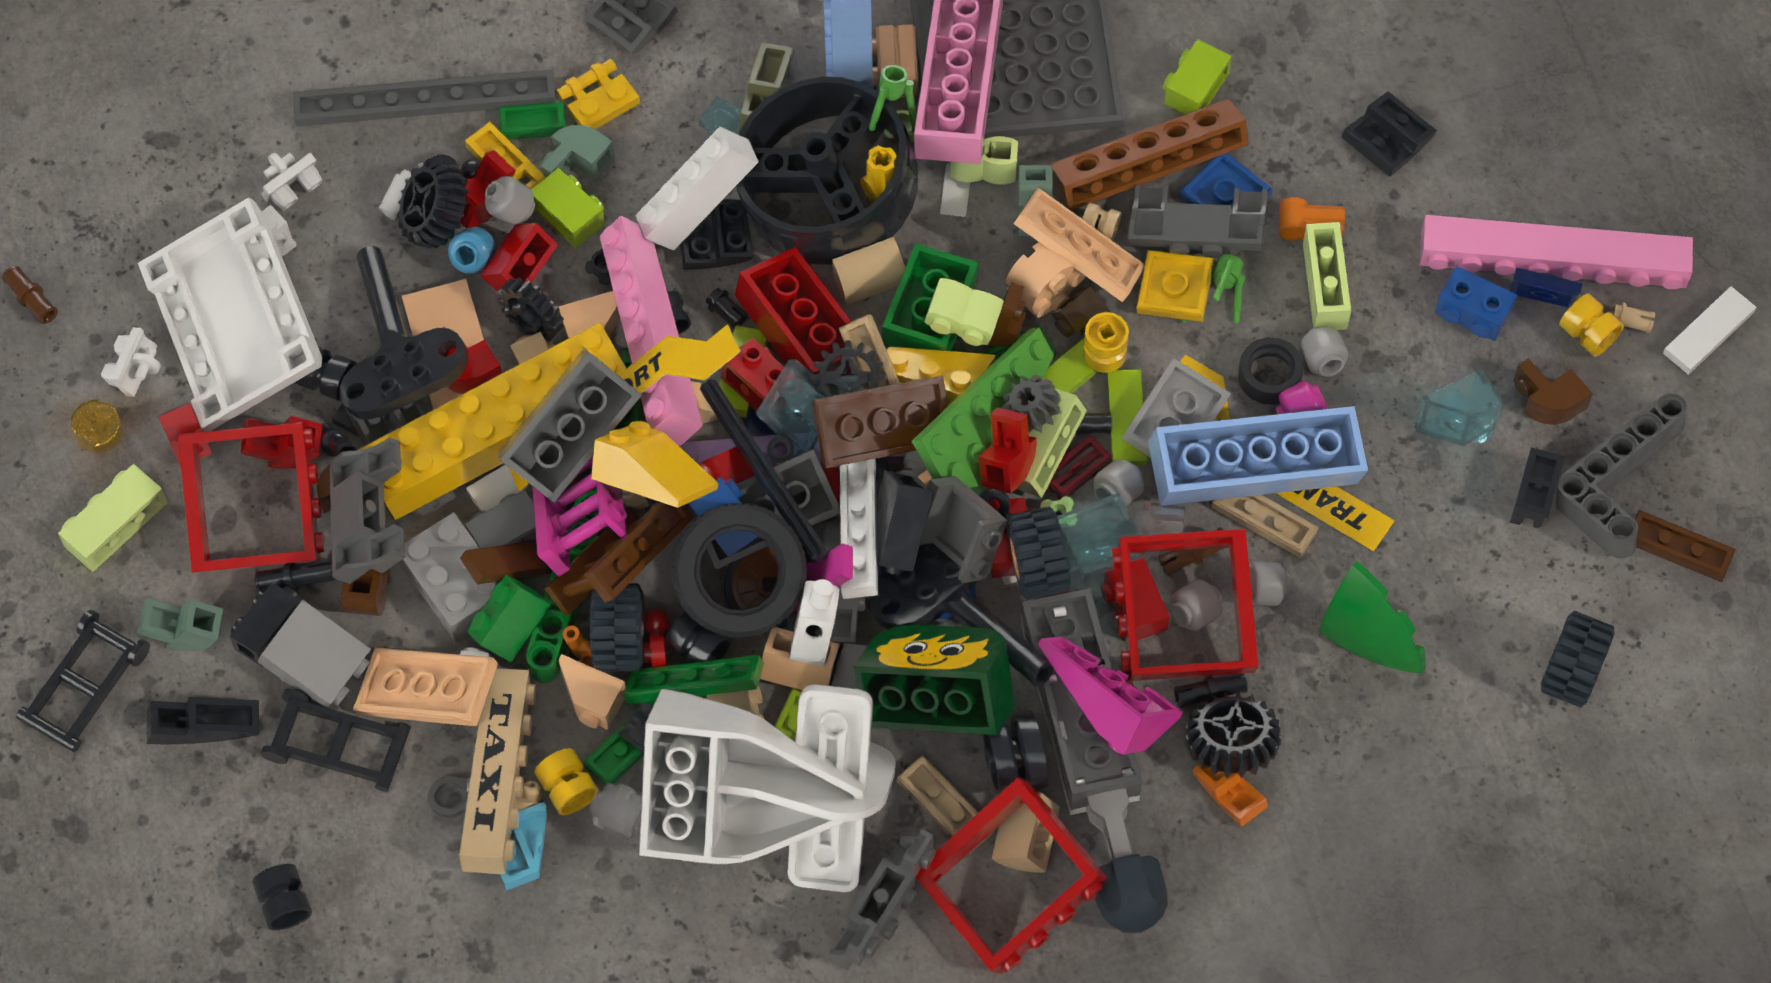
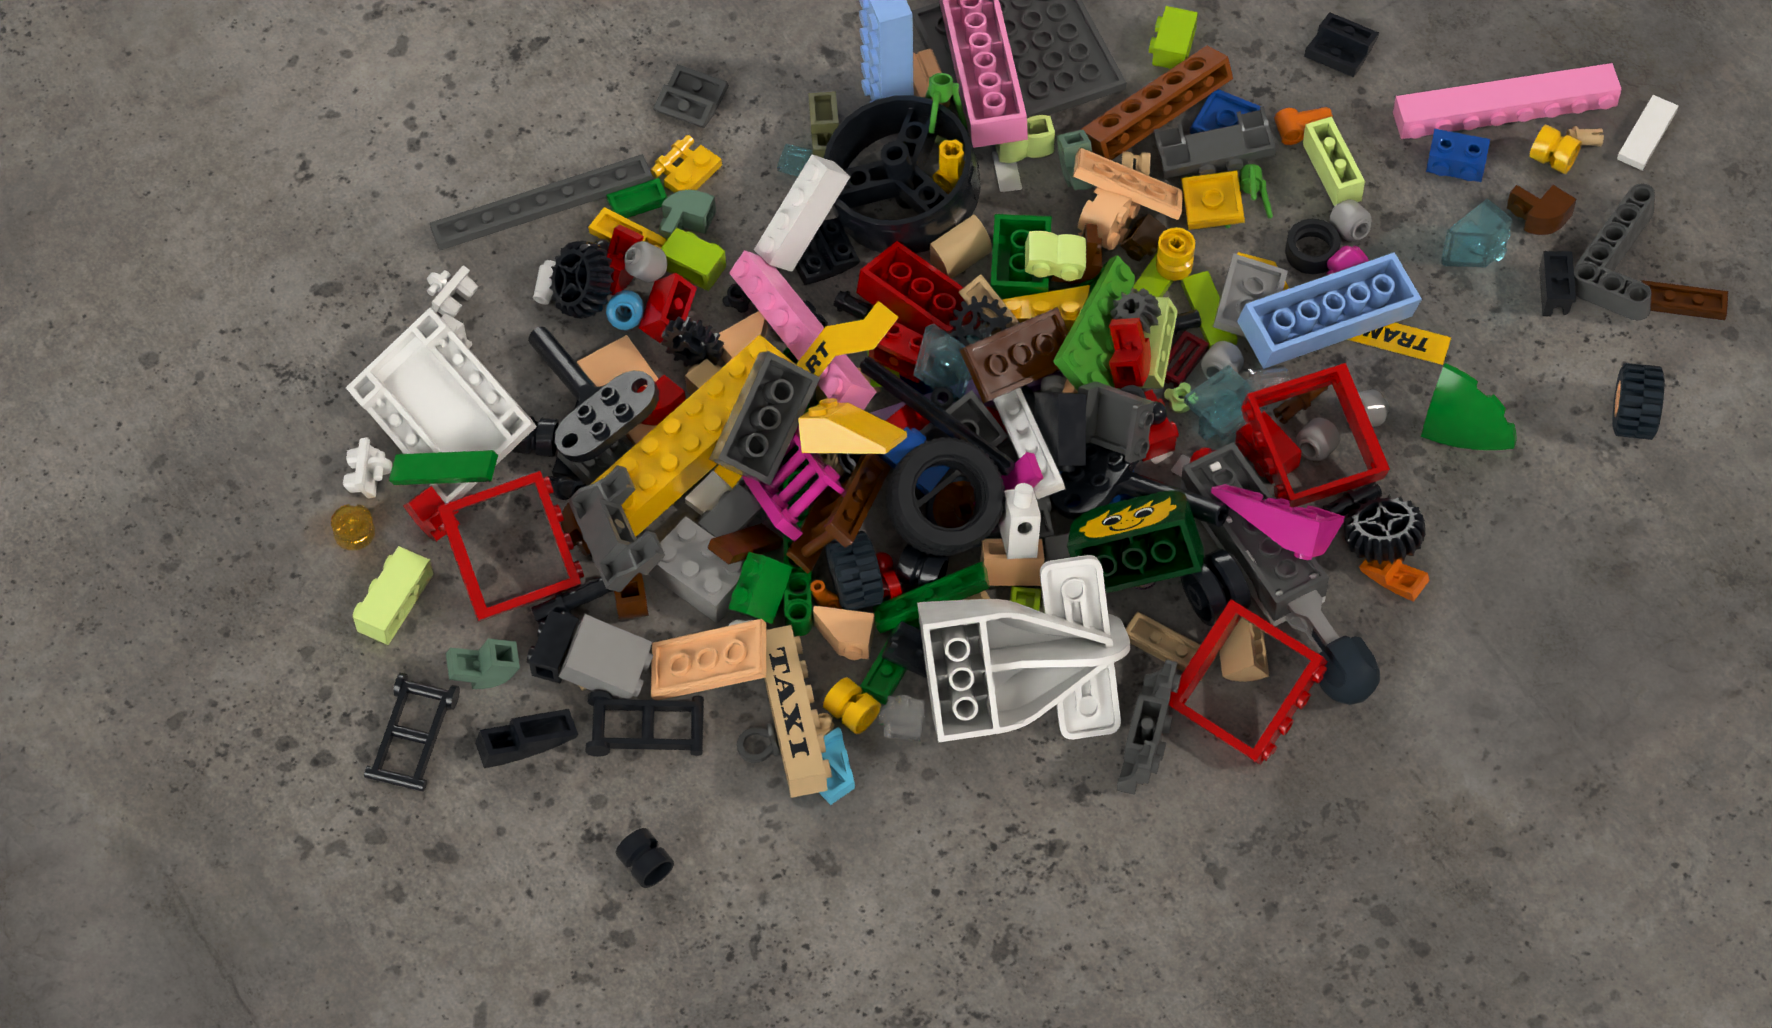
camera: 15 degrees left, 5 degrees down
reddish brown pin [2,265,58,324] -> none
red brick [240,416,323,469] -> none
black wheel [1006,506,1071,600] -> none
tan tile [1212,495,1319,558] -> none
clear blue plate [1509,267,1583,308] -> none
none -> green tile [389,450,498,485]

